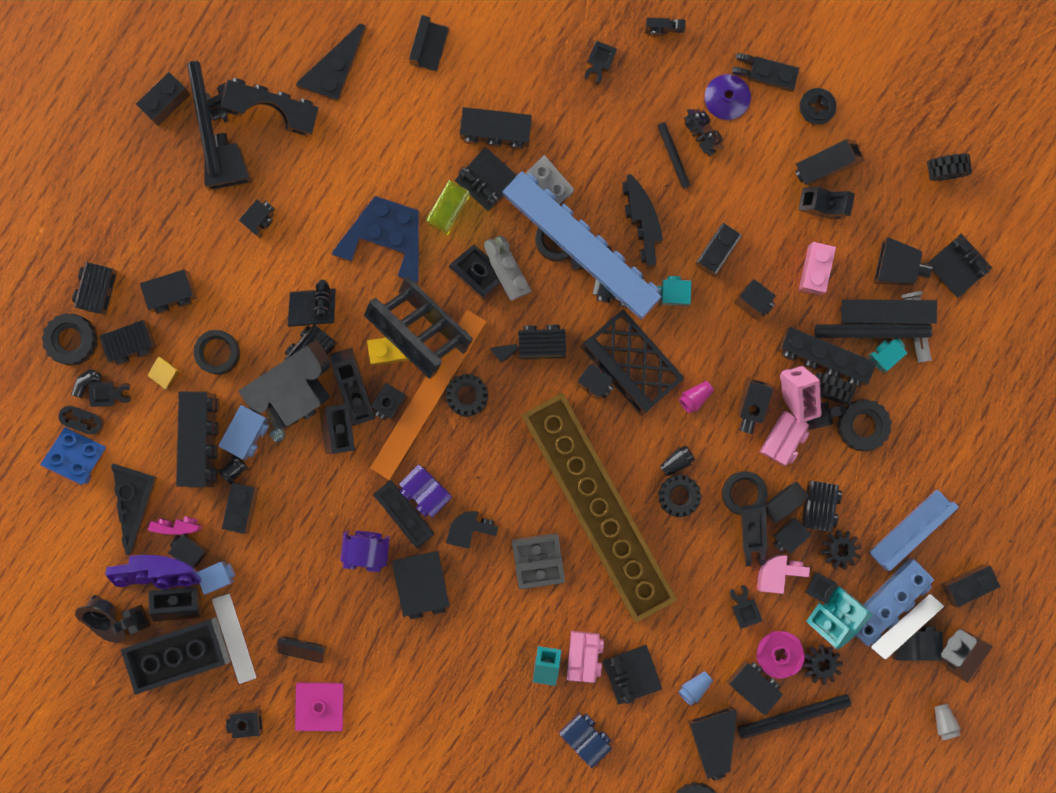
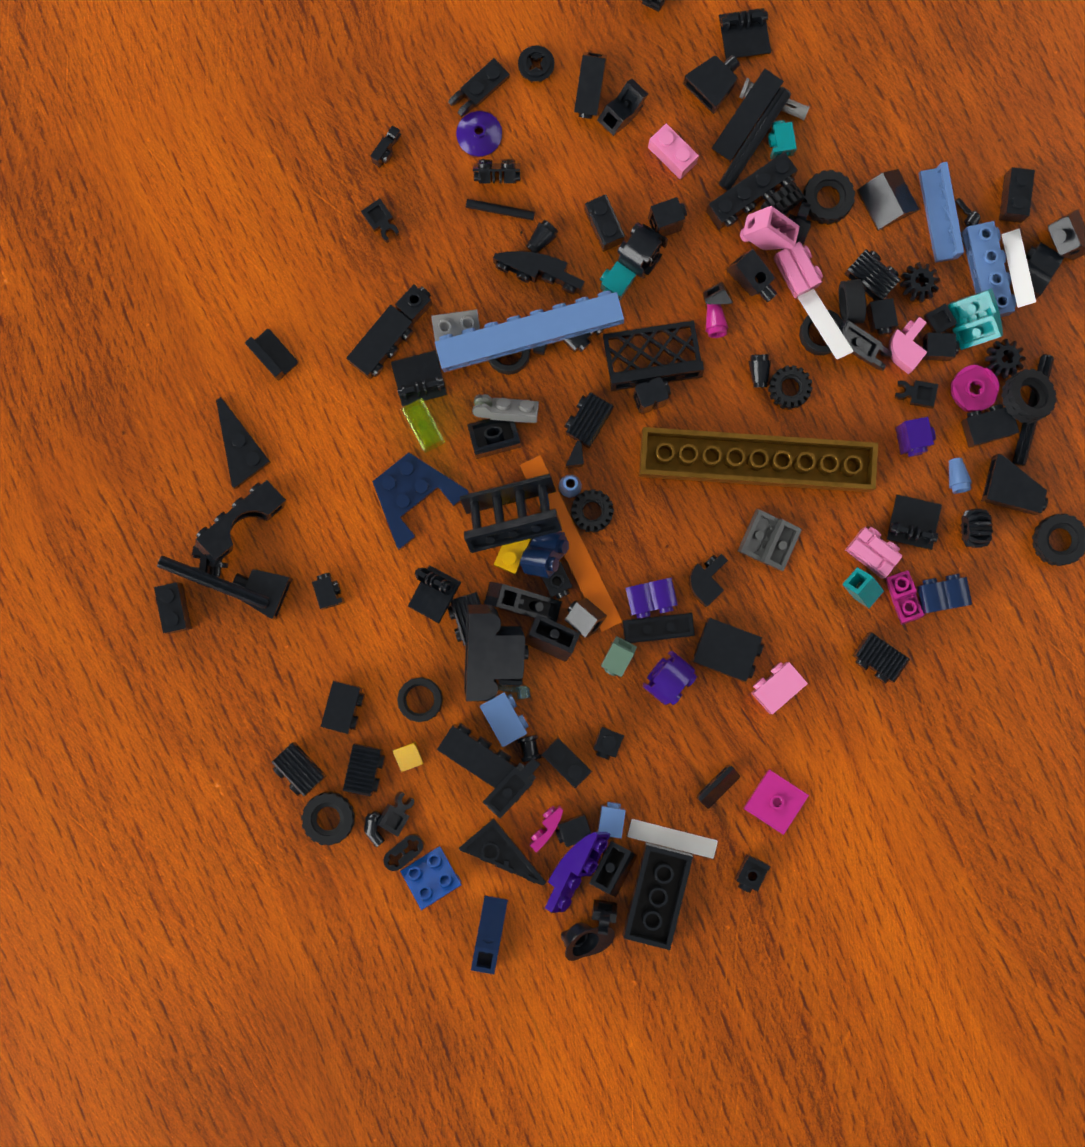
camera: 60 degrees left, 0 degrees up
none -> black brick [395,284,433,324]
none -> dark blue slope [471,895,508,975]
none -> black hinge [483,757,540,818]
none -> dark blue brick [520,531,569,578]
none -> black cone [526,219,558,253]
none -> medium blue cone [559,475,582,498]
none -> brick [565,598,607,638]
none -> black brick [593,726,624,760]
none -> sand green brick [601,636,637,677]
none -> black brick [617,222,668,279]
none -> black slope [703,282,733,304]
none -> bright pink brick [751,662,808,715]
none -> white sticker [797,289,853,359]
none -> black brick [852,632,910,684]
none -> black slope [857,169,919,231]
none -> dark pink slope [886,570,924,625]
none -> dark purple brick [895,417,936,457]
none -> black brick [922,333,959,361]
none -> black hand [955,198,980,227]
none -> black gear [960,509,993,548]
none -> black tyre [1001,369,1057,424]

